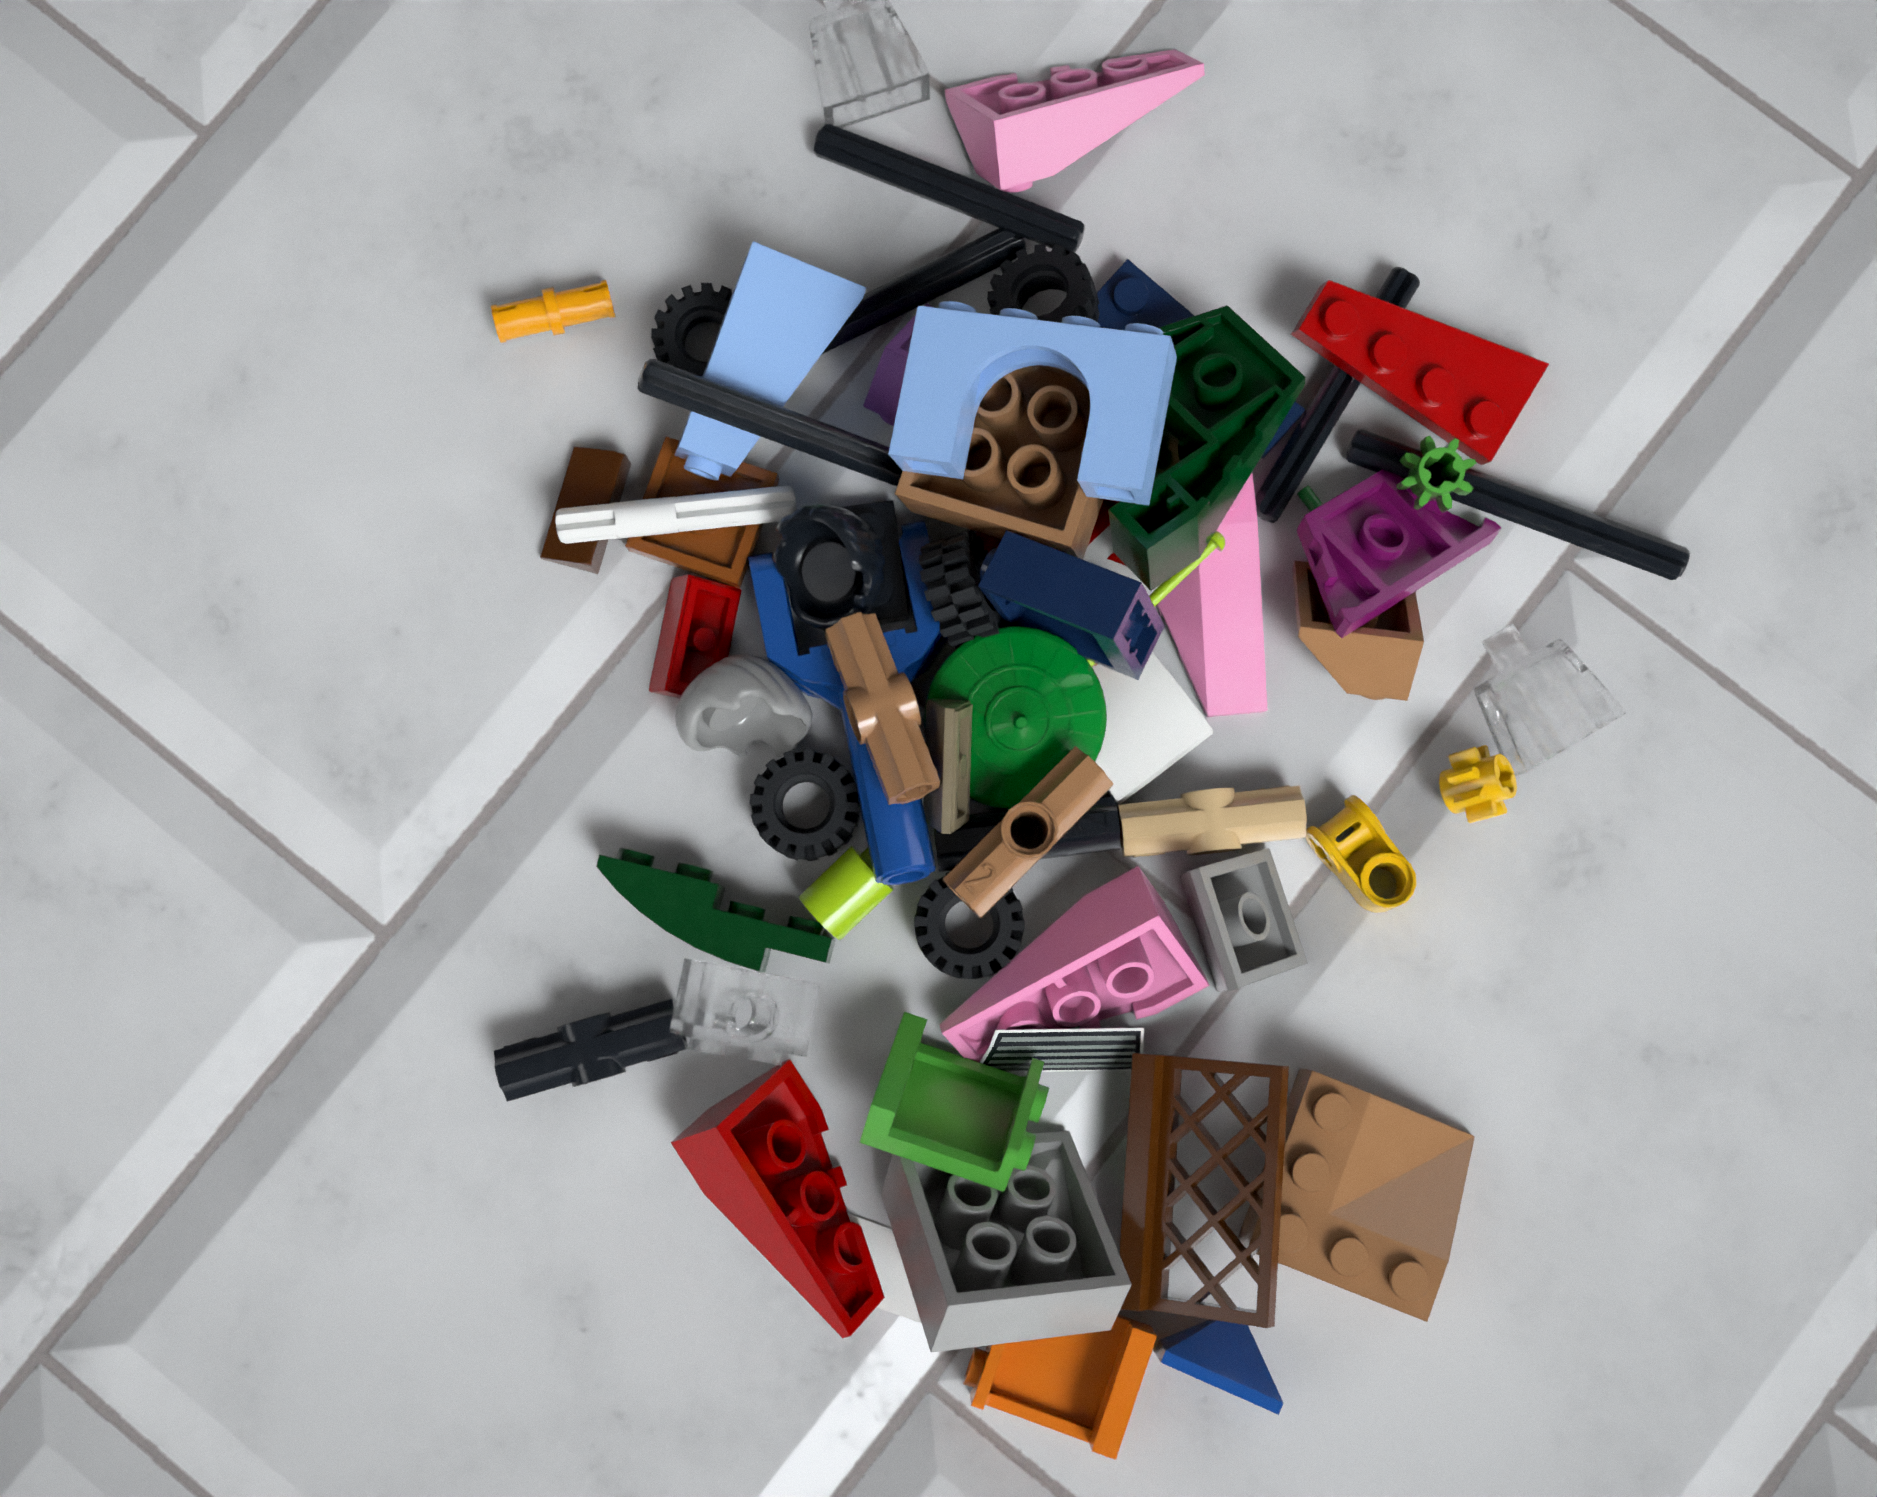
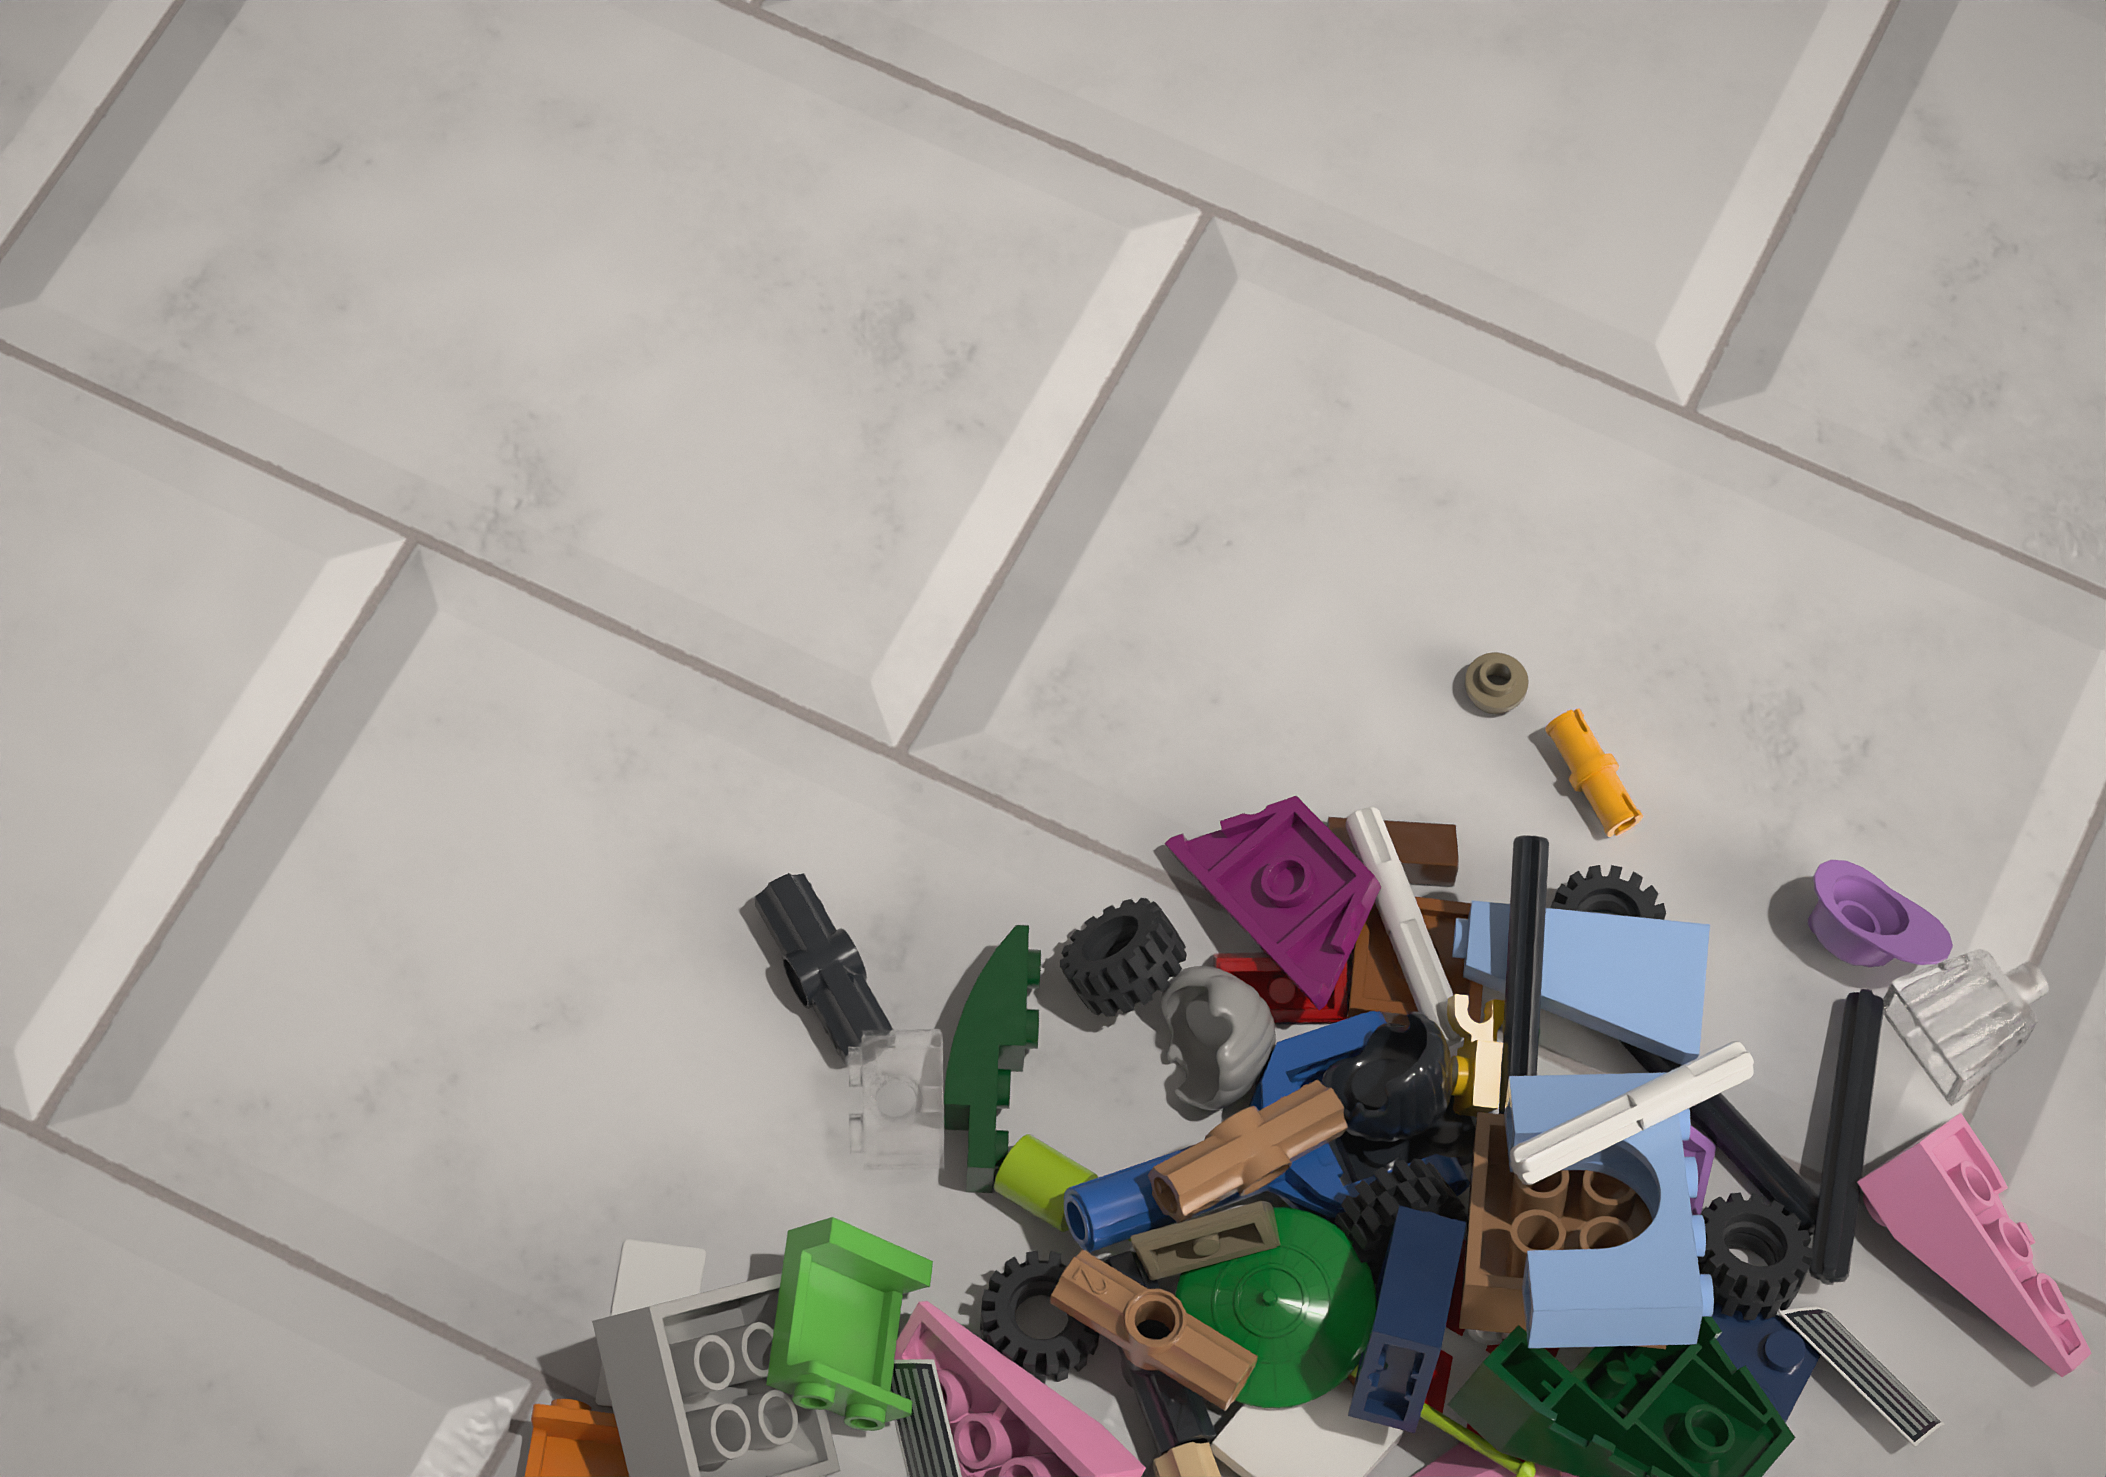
camera: 70 degrees right, 20 degrees down
red wedge [671,1059,885,1338] -> none
black tyre [749,749,860,861] -> none
none -> black tyre [1060,898,1187,1017]
none -> magenta wing [1164,795,1382,1010]
none -> yellow plate [1447,994,1505,1117]
none -> dark tan plate [1465,652,1529,714]
none -> white axle [1510,1041,1754,1185]
none -> sticker [1778,1306,1945,1447]
none -> medium lavender piece [1808,860,1953,968]

